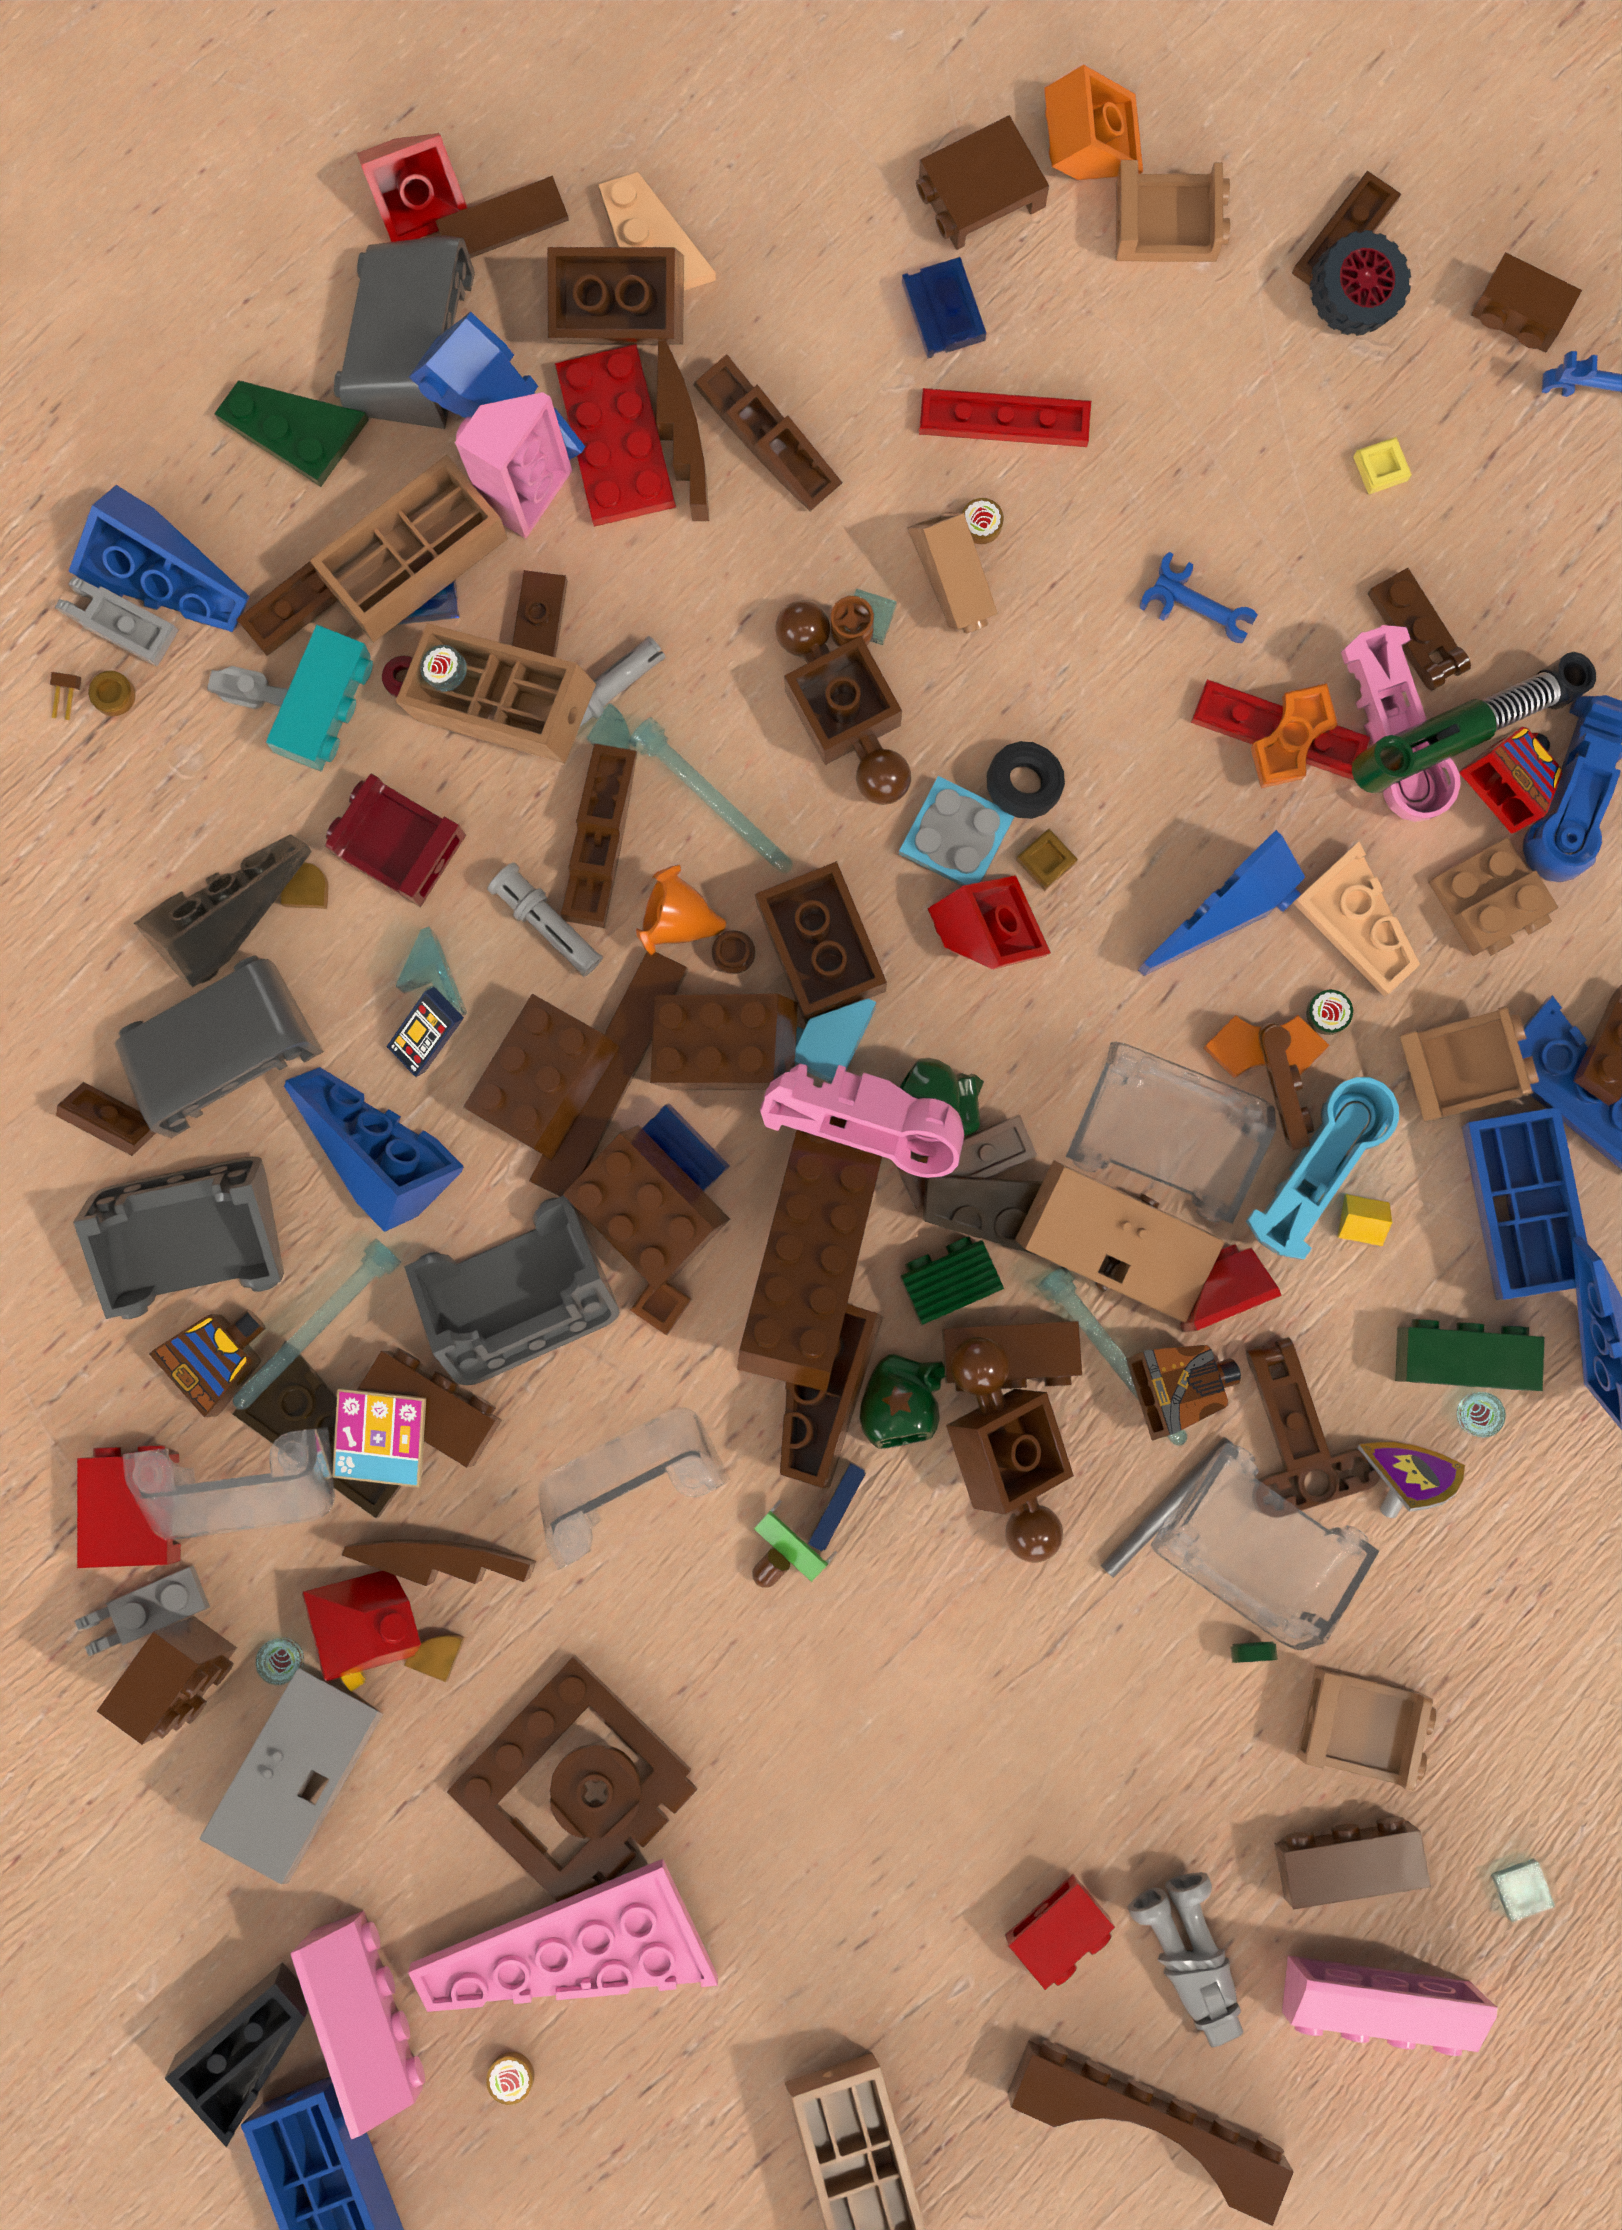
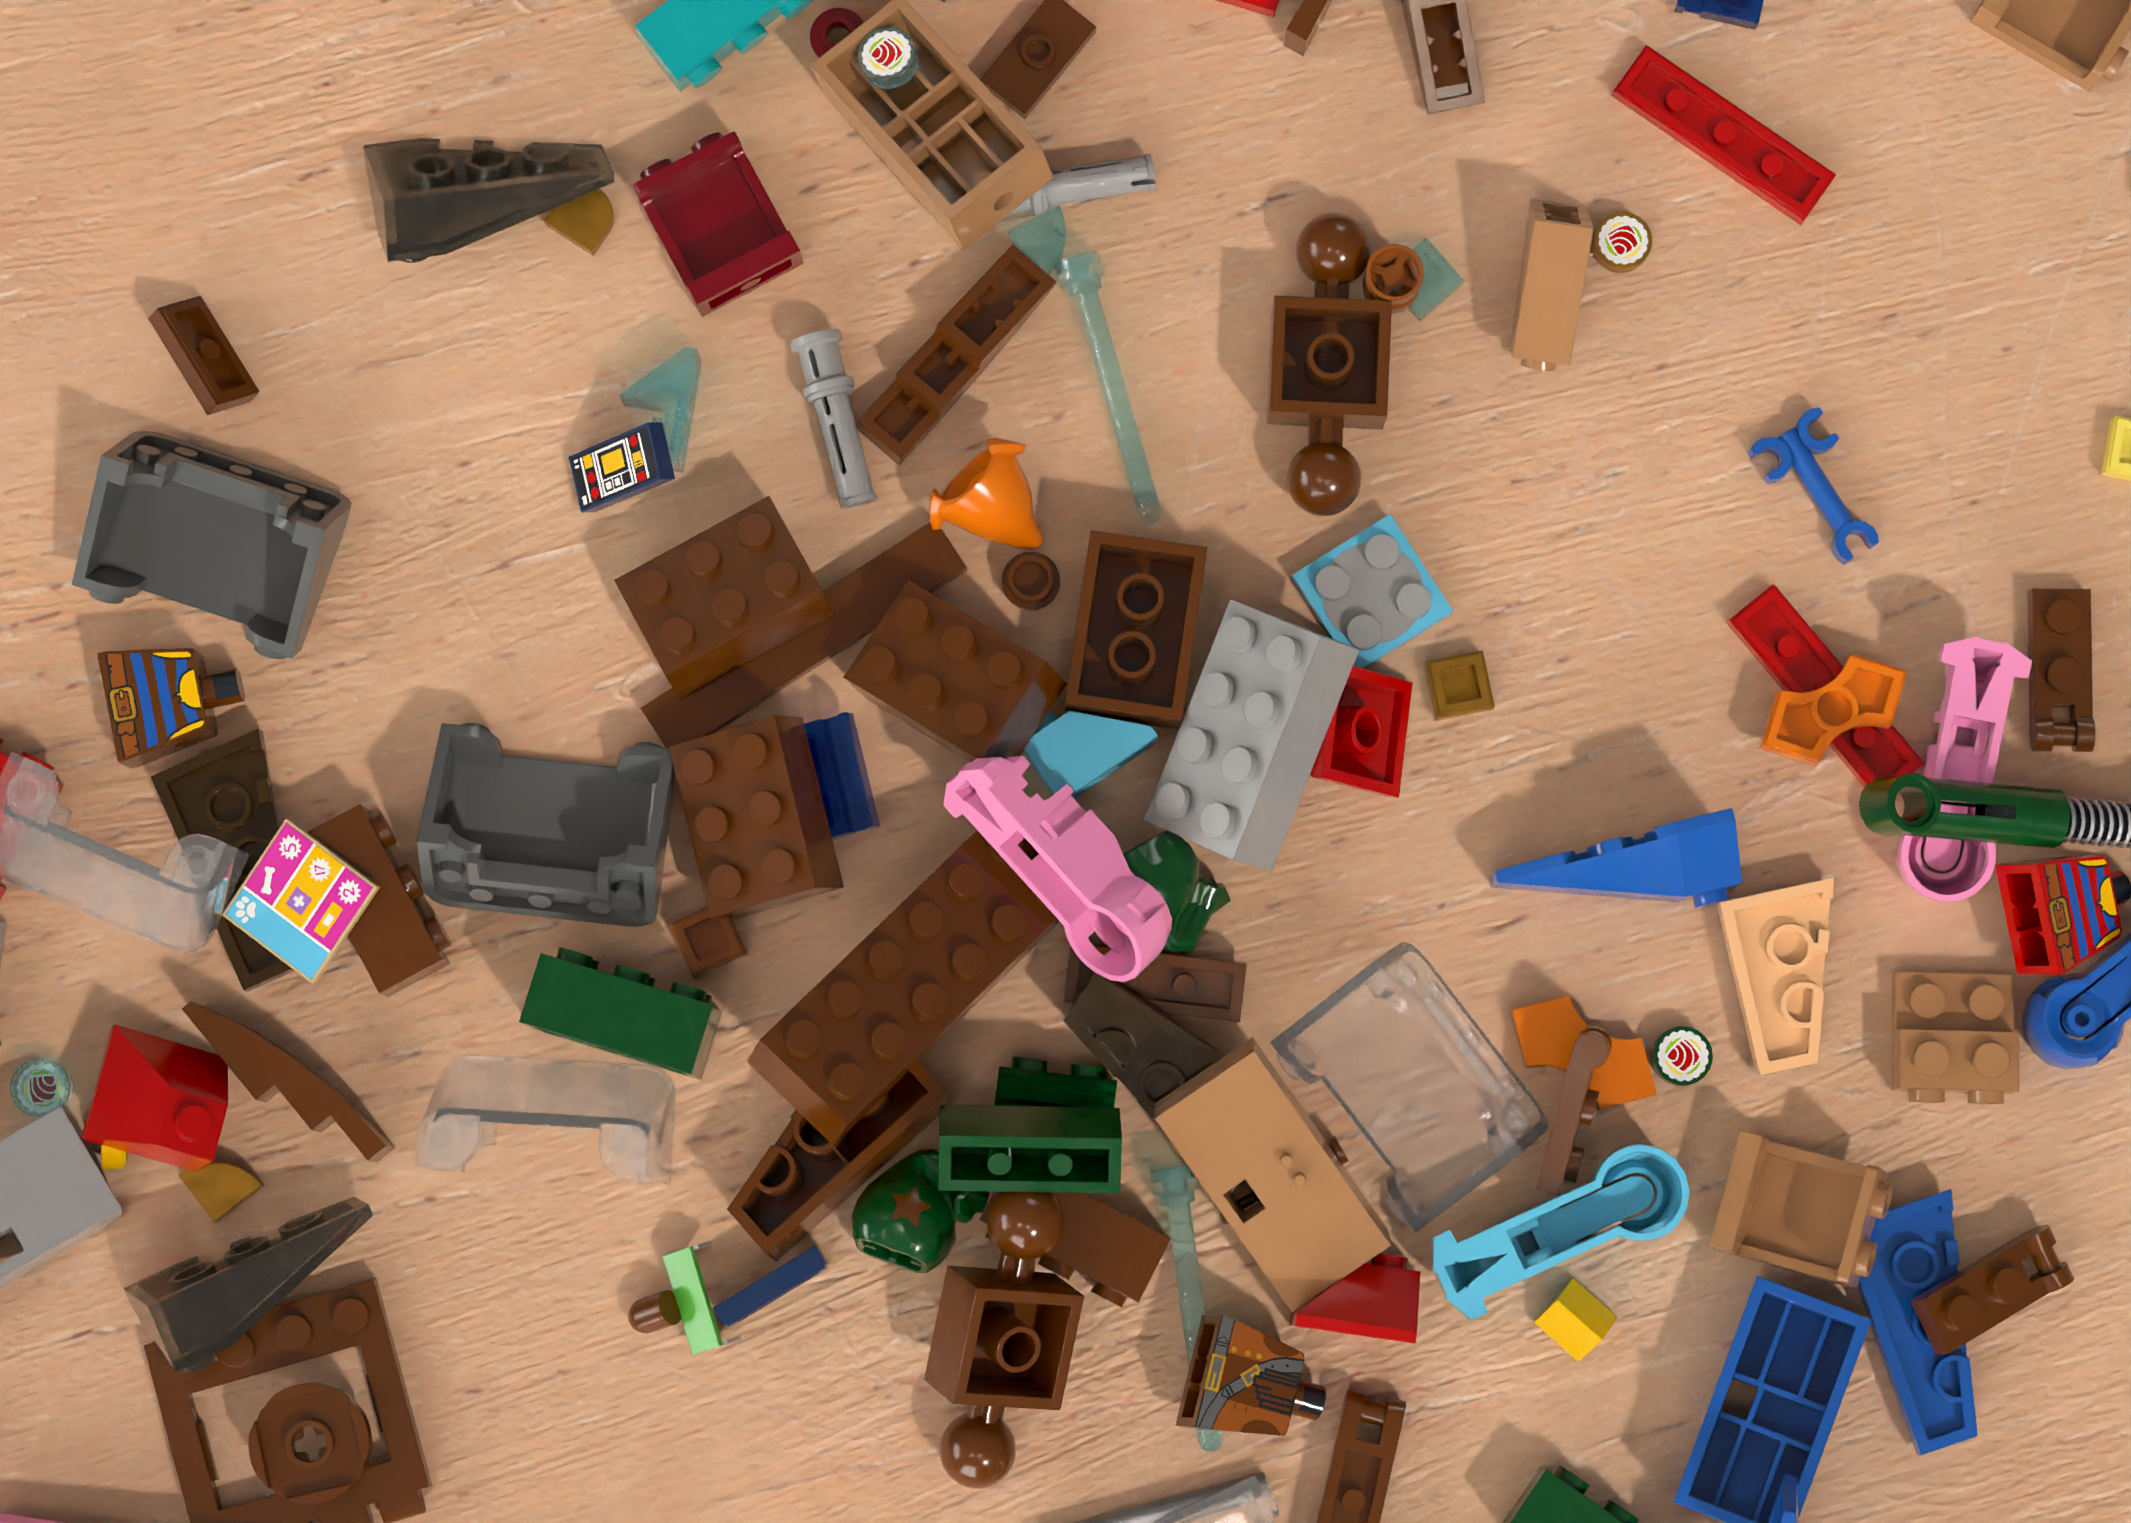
camera: 25 degrees right, 0 degrees up
dark grey windscreen [115,956,324,1138] -> none
clear light blue piece [233,1238,401,1410] -> none
blue wedge [284,1067,464,1232] -> none
black tyre [986,741,1065,819] -> none
none -> clear smoke wedge [123,1197,373,1373]
none -> dark green brick [519,947,722,1080]
none -> dark green brick [938,1105,1122,1193]
none -> light grey brick [1144,599,1359,871]

